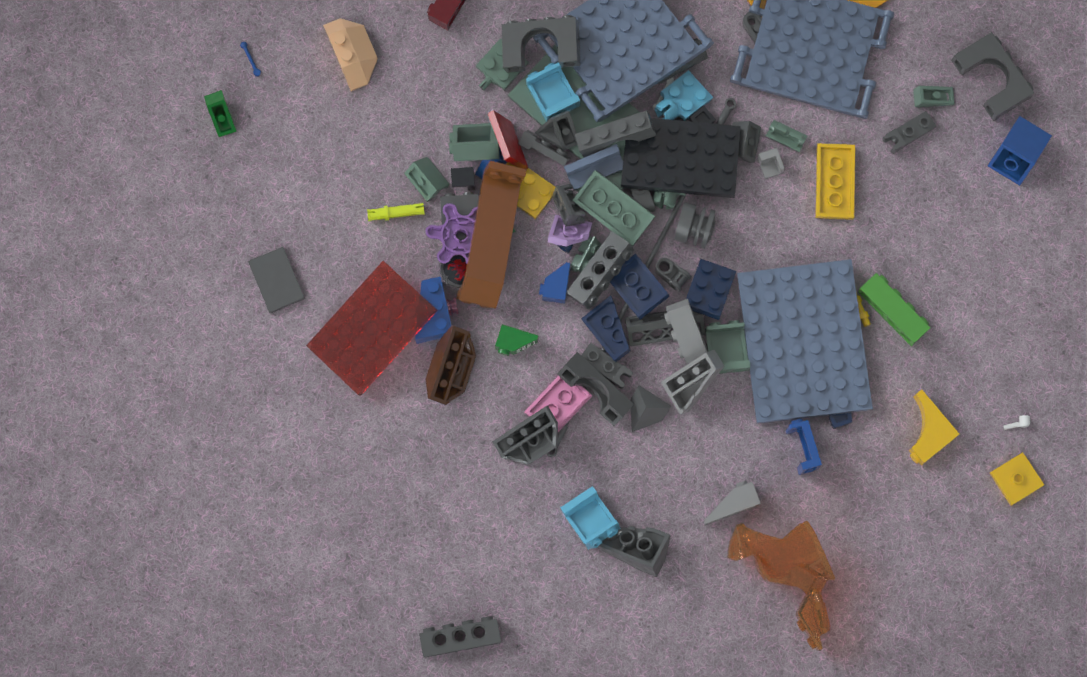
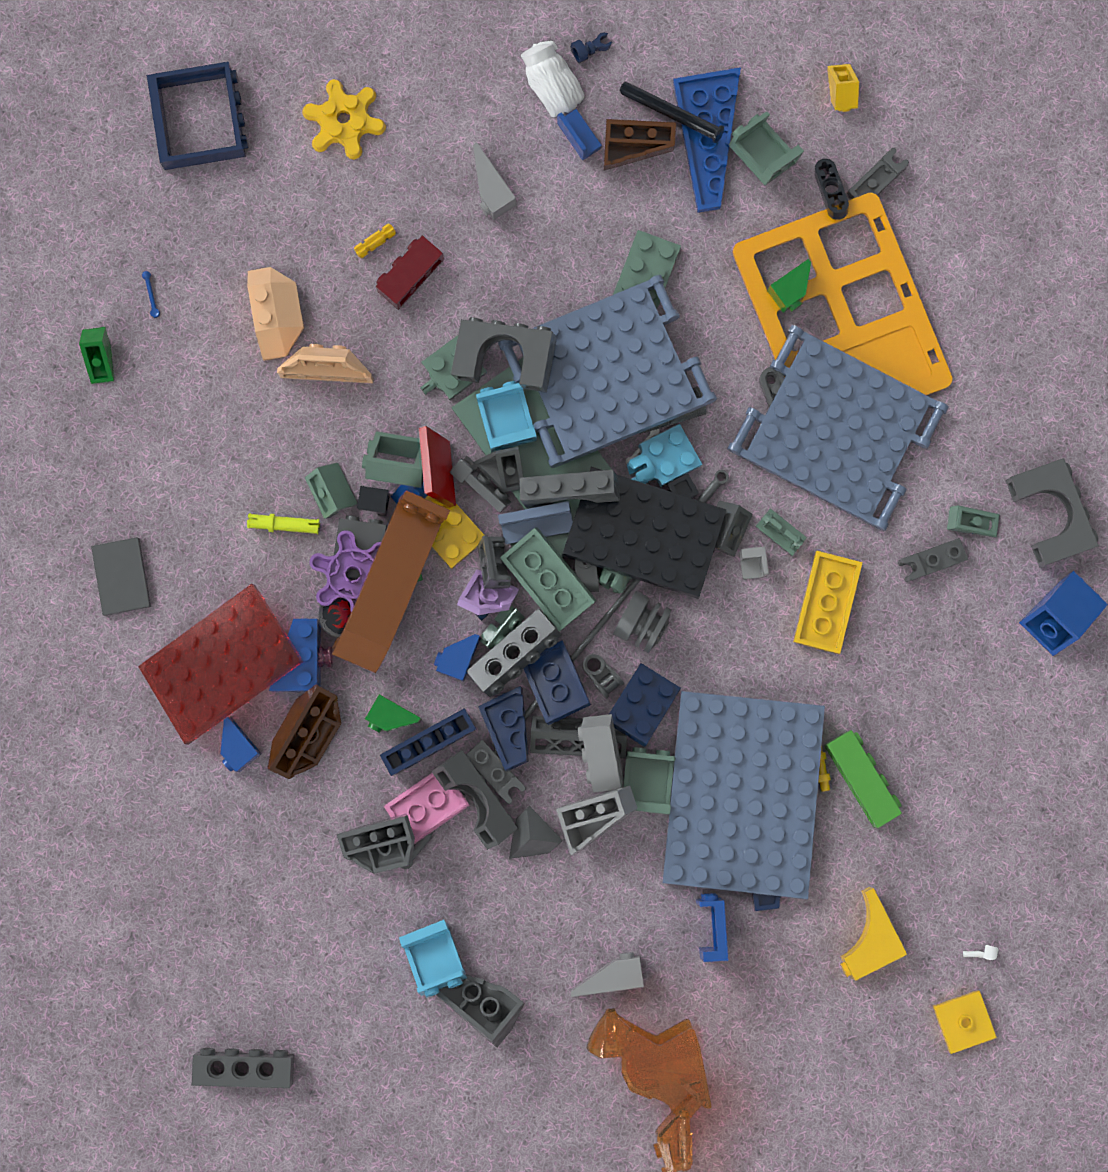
camera: 10 degrees right, 5 degrees up
none -> blue slope [220,717,262,772]
none -> light nougat wedge [277,344,373,383]
none -> dark blue brick [380,708,477,776]

